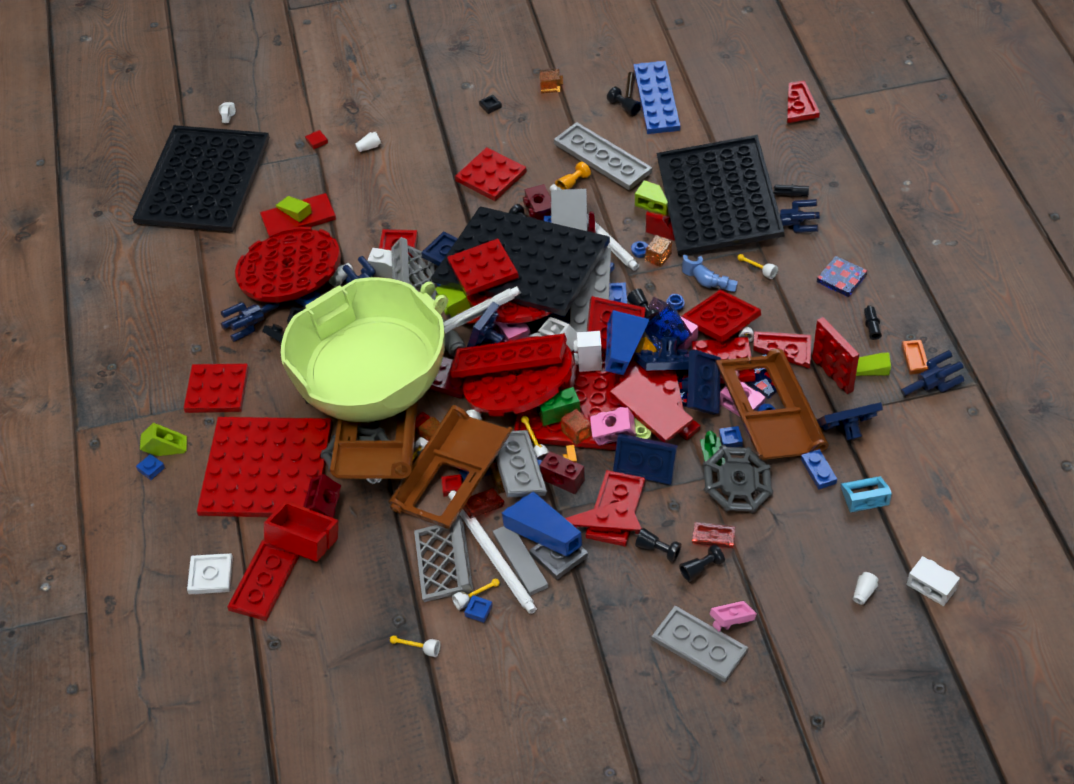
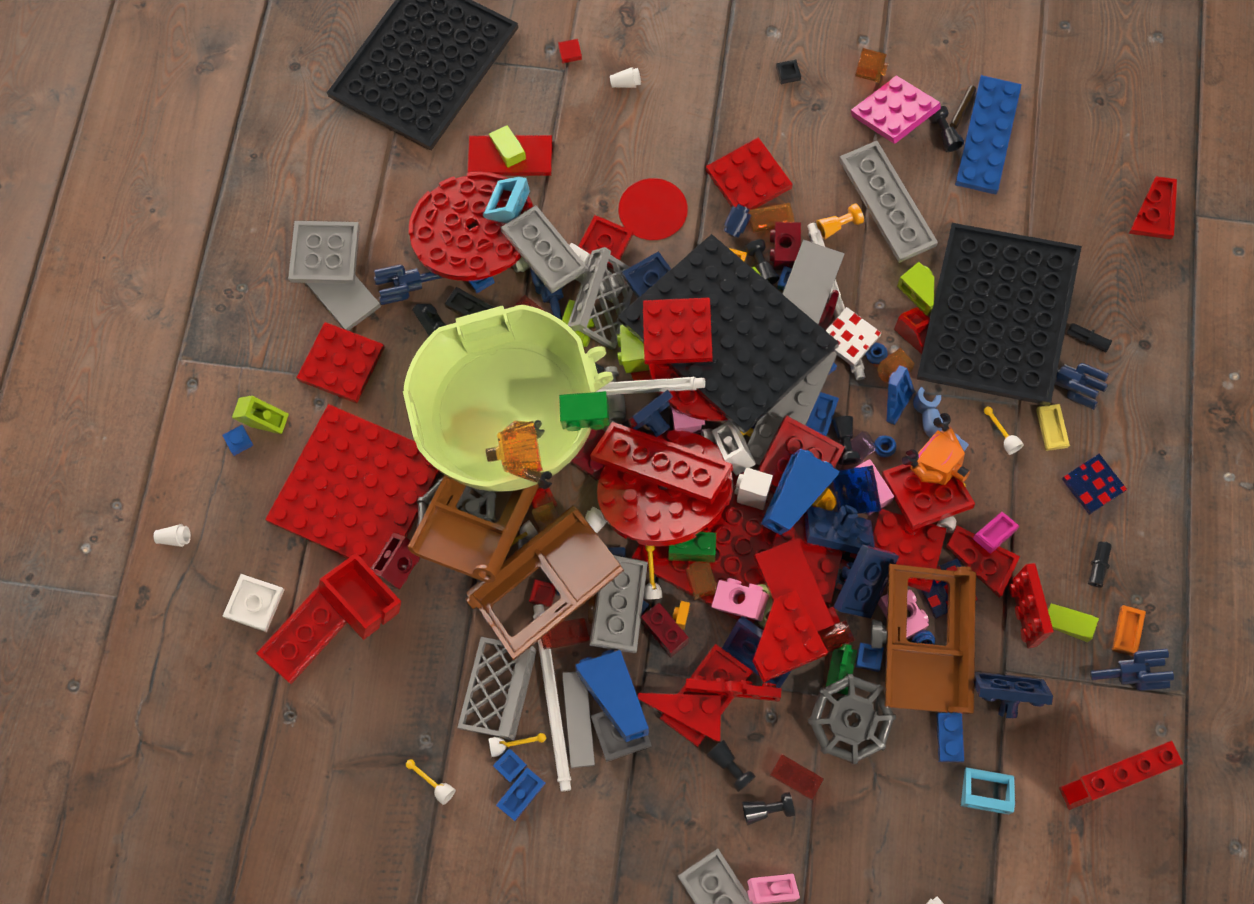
camera: 20 degrees right, 20 degrees up
none -> white cone [154,524,191,547]
none -> light grey plate [288,221,360,284]
none -> light grey tile [305,275,381,331]
none -> medium azure tile [483,177,530,223]
none -> clear orange torso [486,420,552,489]
none -> blue plate [496,768,546,821]
none -> light grey tile [501,205,587,293]
none -> green brick [559,391,610,431]
none -> red sticker [618,178,688,240]
none -> red hinge [685,676,782,702]
none -> dark blue brick [724,204,752,238]
none -> clear orange plate [748,203,795,233]
none -> red plate [753,590,828,682]
none -> clear red plate [818,620,855,652]
none -> white tile [826,307,881,367]
none -> plate [851,75,941,144]
none -> dark grey plate [871,620,887,649]
none -> blue wing [886,365,915,425]
none -> orange torso [902,413,970,485]
none -> dark pink tile [973,512,1019,554]
none -> light yellow tile [1036,404,1070,451]
none -> red panel [1059,741,1183,810]

